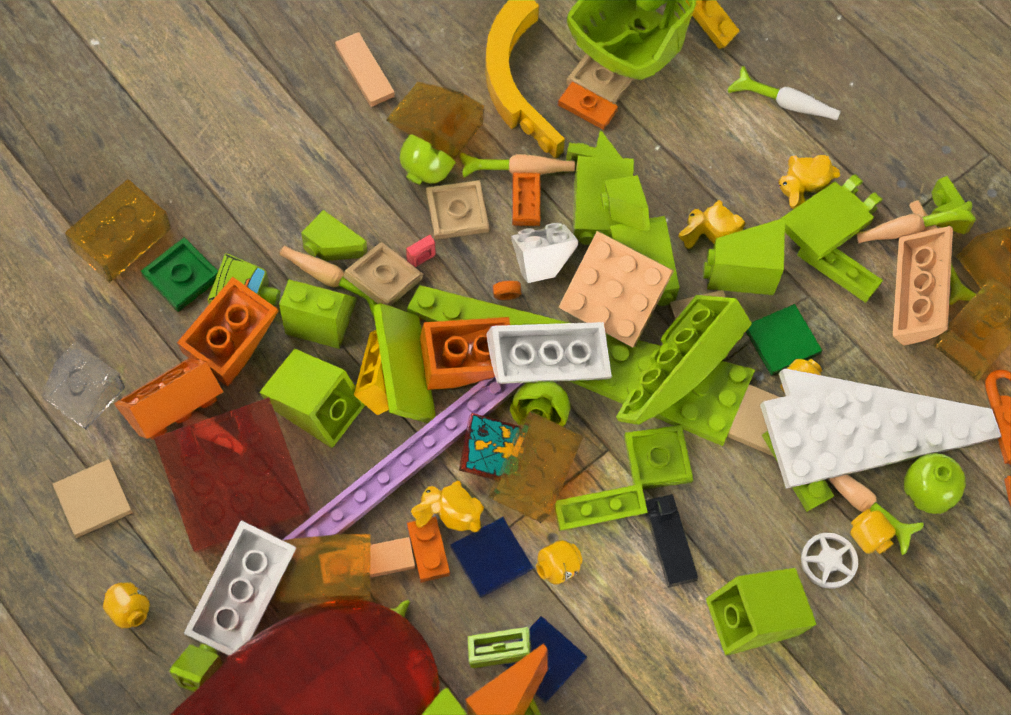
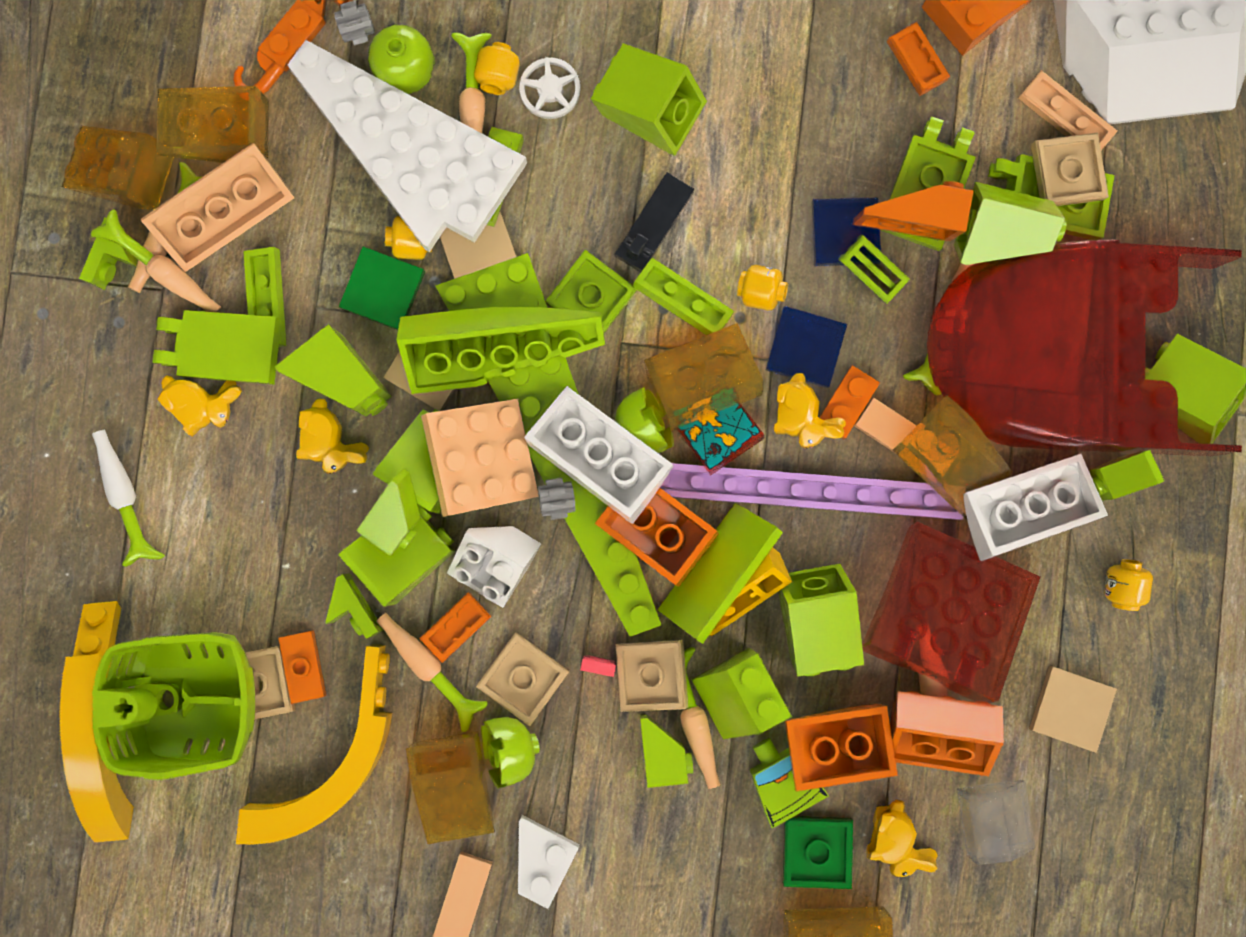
camera: 130 degrees left, 20 degrees up
orange tile [493,281,522,300] -> none
none -> light grey gear [334,0,375,46]
none -> white wing [518,815,580,909]
none -> light grey gear [538,478,575,520]
none -> yellow animal [866,799,938,877]

